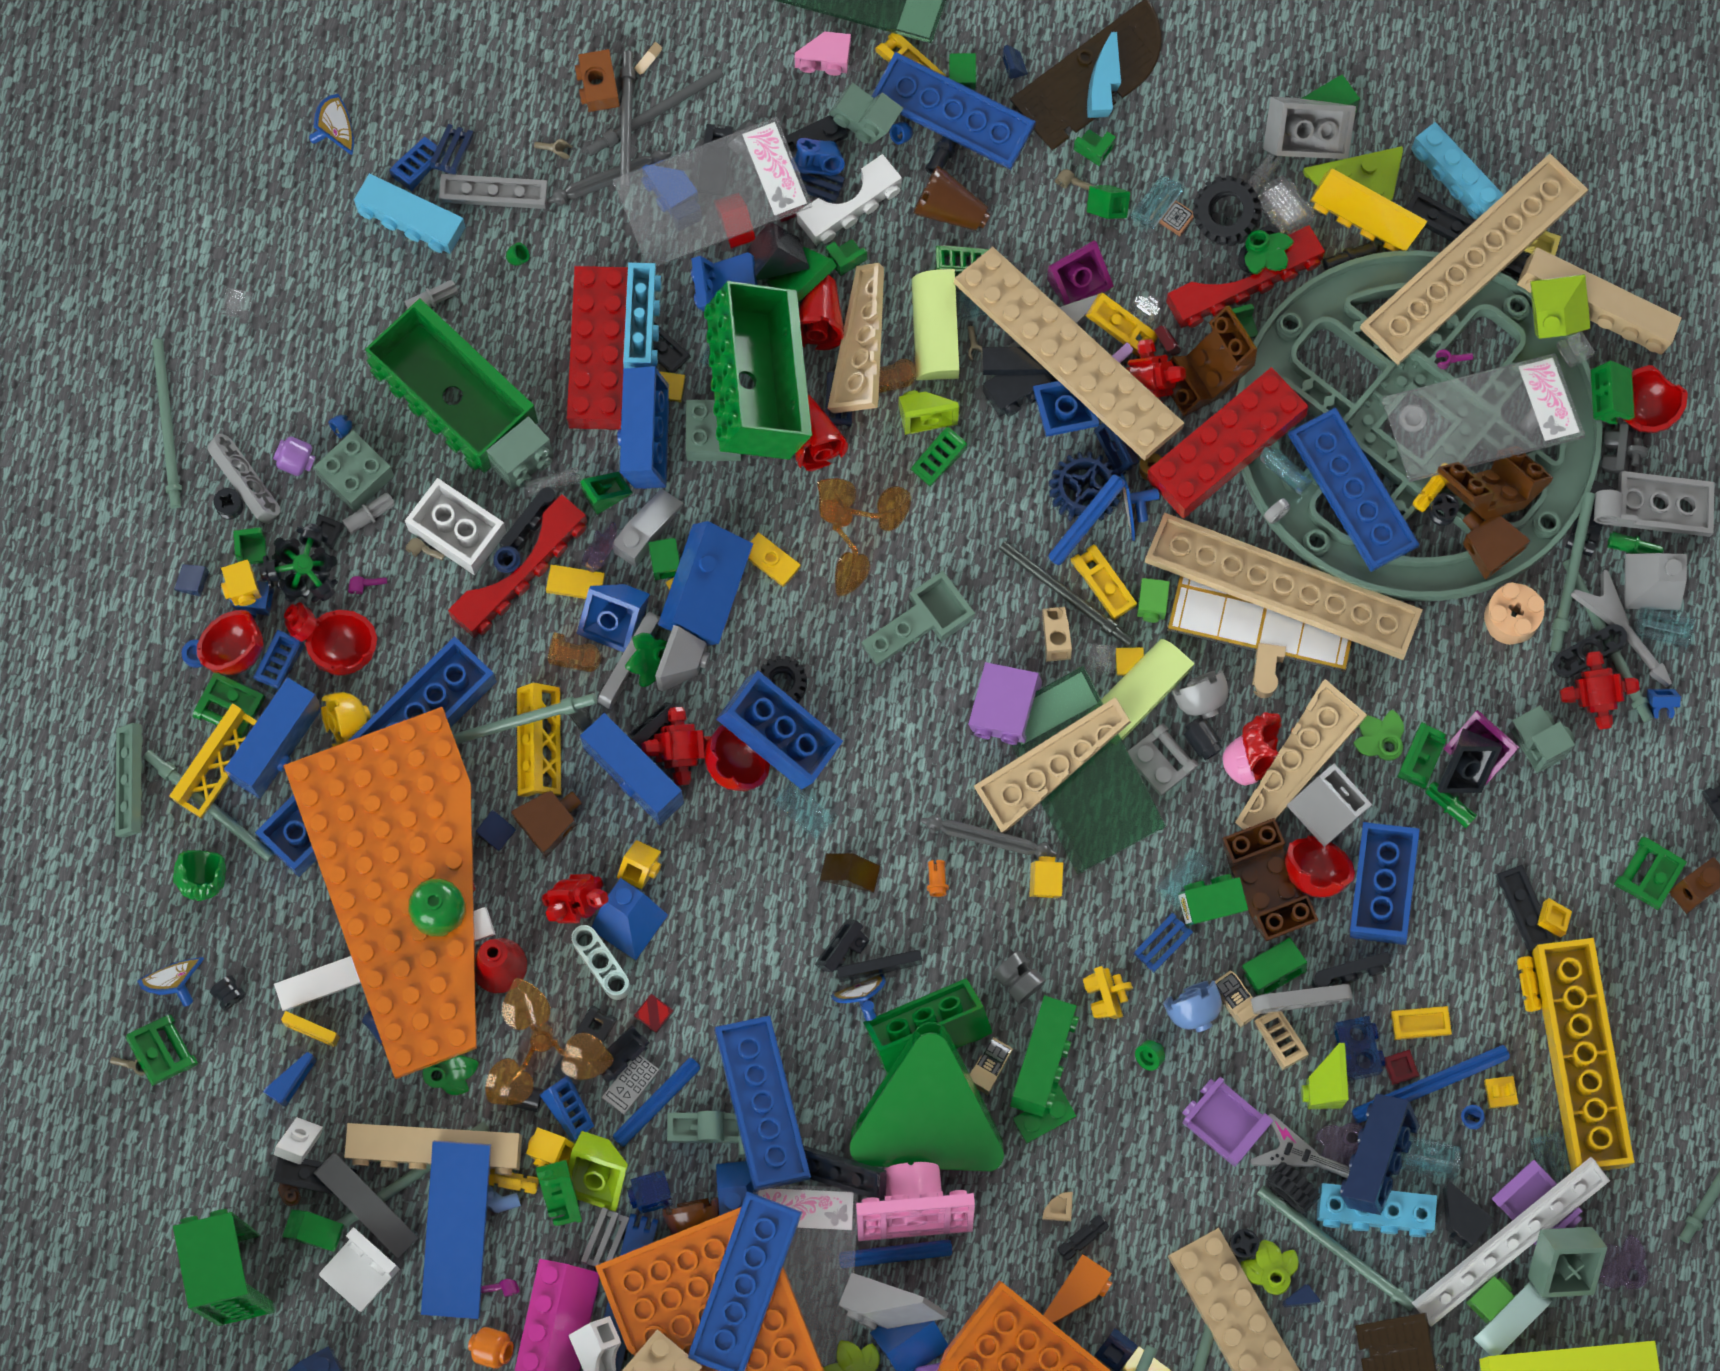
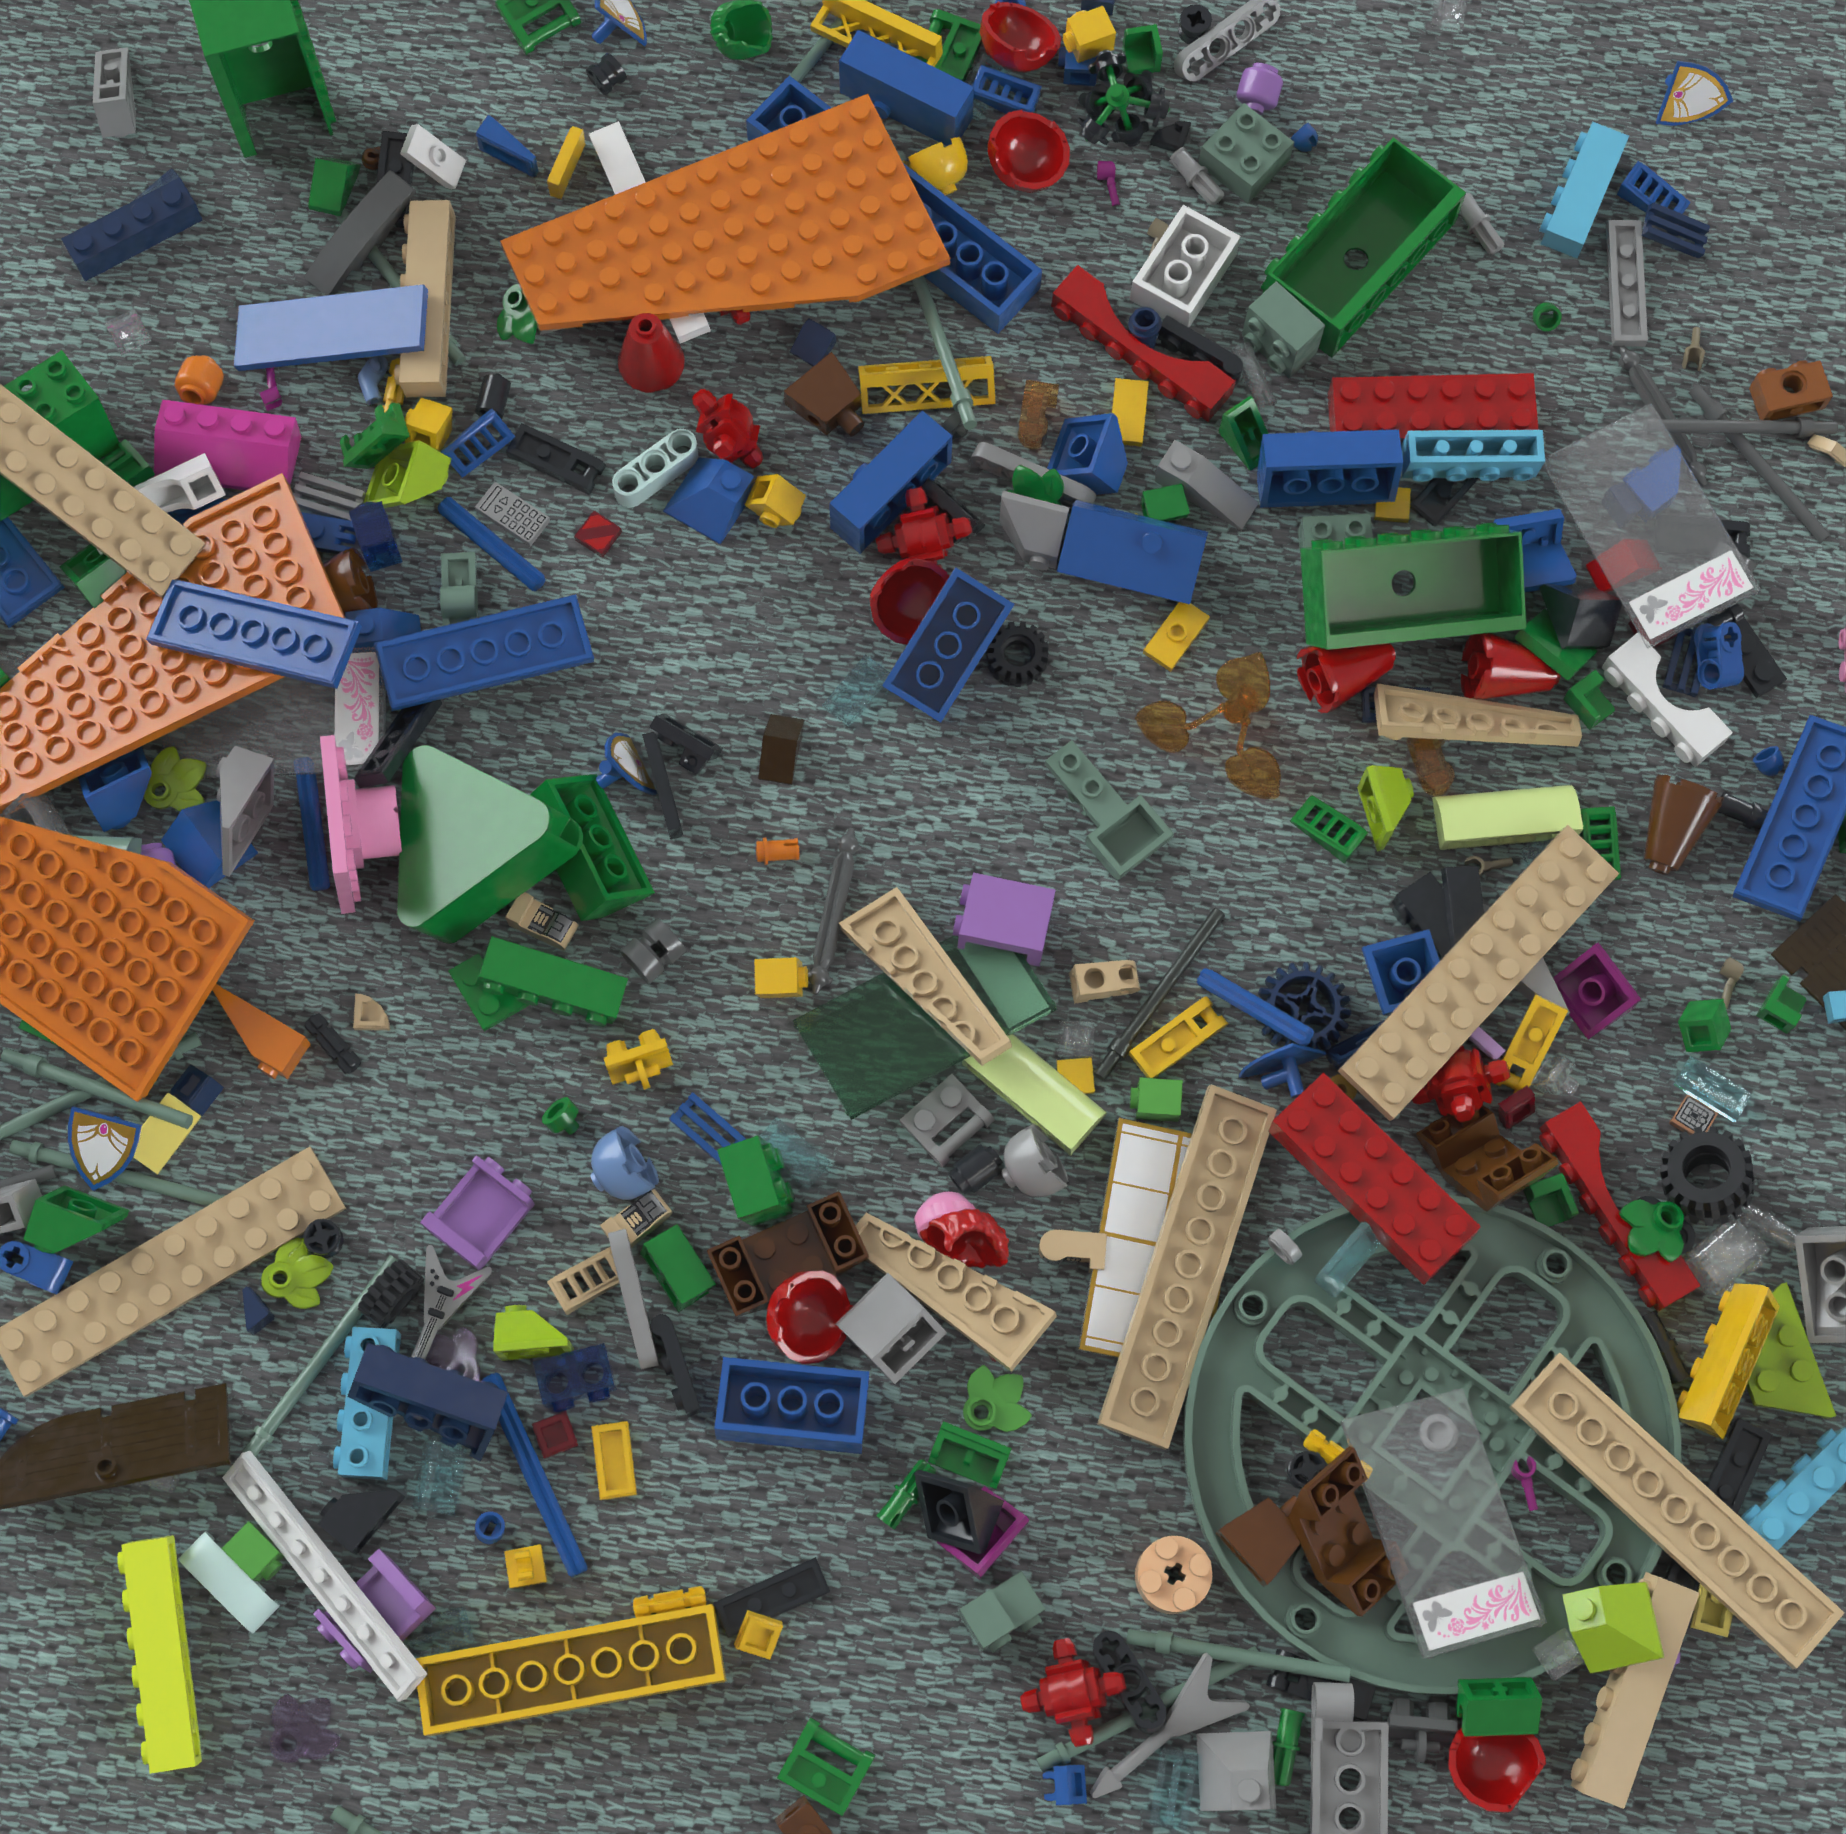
camera: 85 degrees right, 0 degrees up
red plate [284,602,317,642] -> none
white bracket [319,1227,400,1312] -> none
green cylinder [408,879,466,936] -> none
clear orange plant [485,978,614,1105] -> none
clear purple plate [582,522,617,573] -> none
black hinge [591,1025,650,1083] -> none
sand green brick [828,83,903,144] -> none
blue tile [1288,407,1420,572] -> none
sand green brick [1528,1227,1608,1298] -> none

